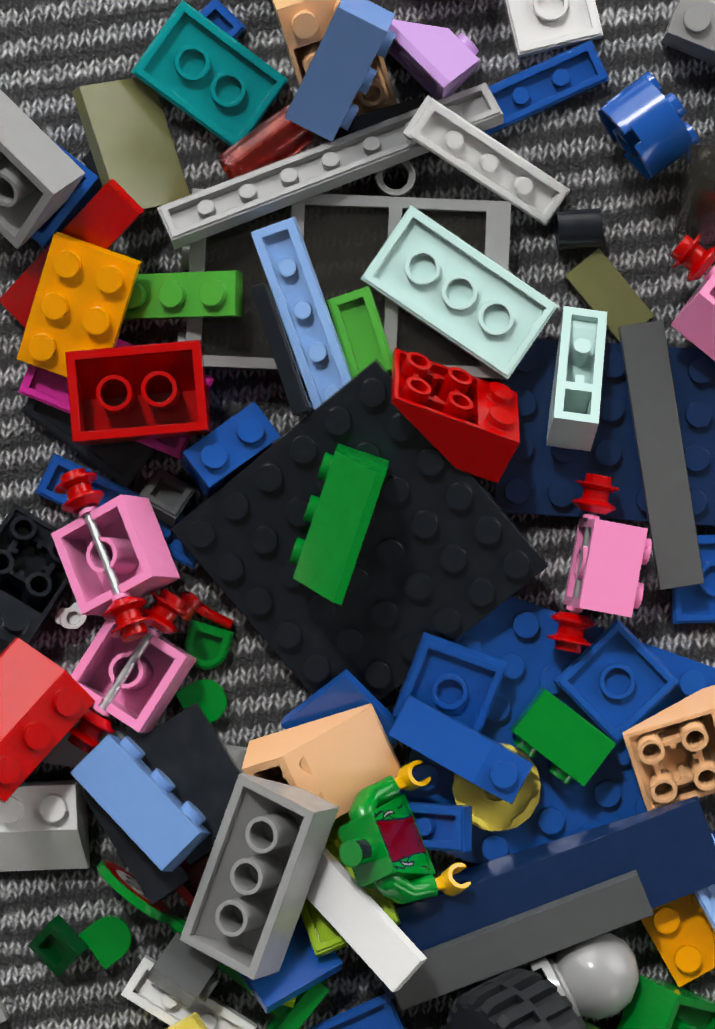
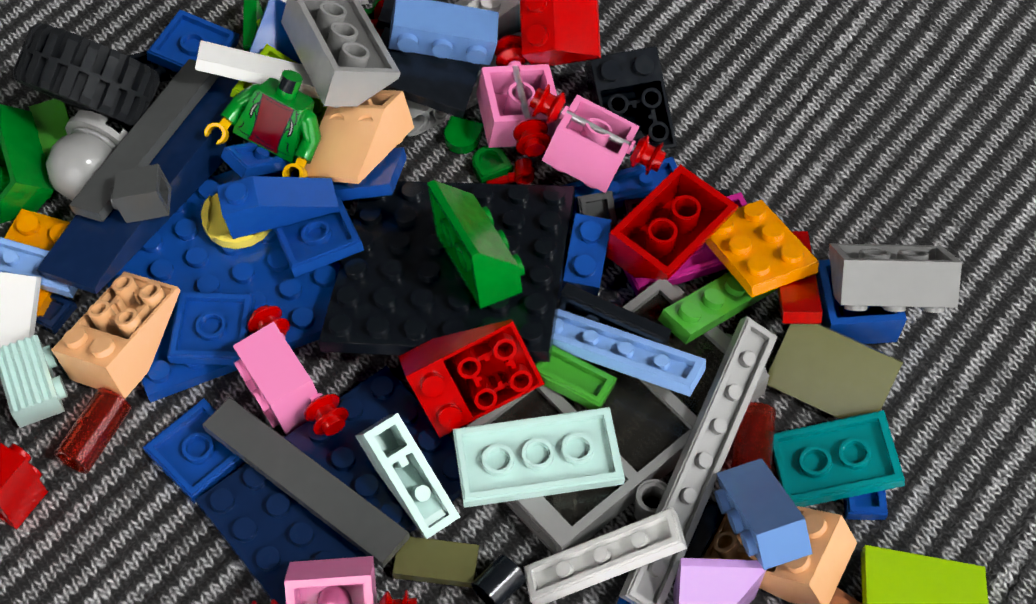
camera: 140 degrees right, 30 degrees down
green brick [510,687,616,786] -> none
none -> dark grey brick [109,164,172,223]

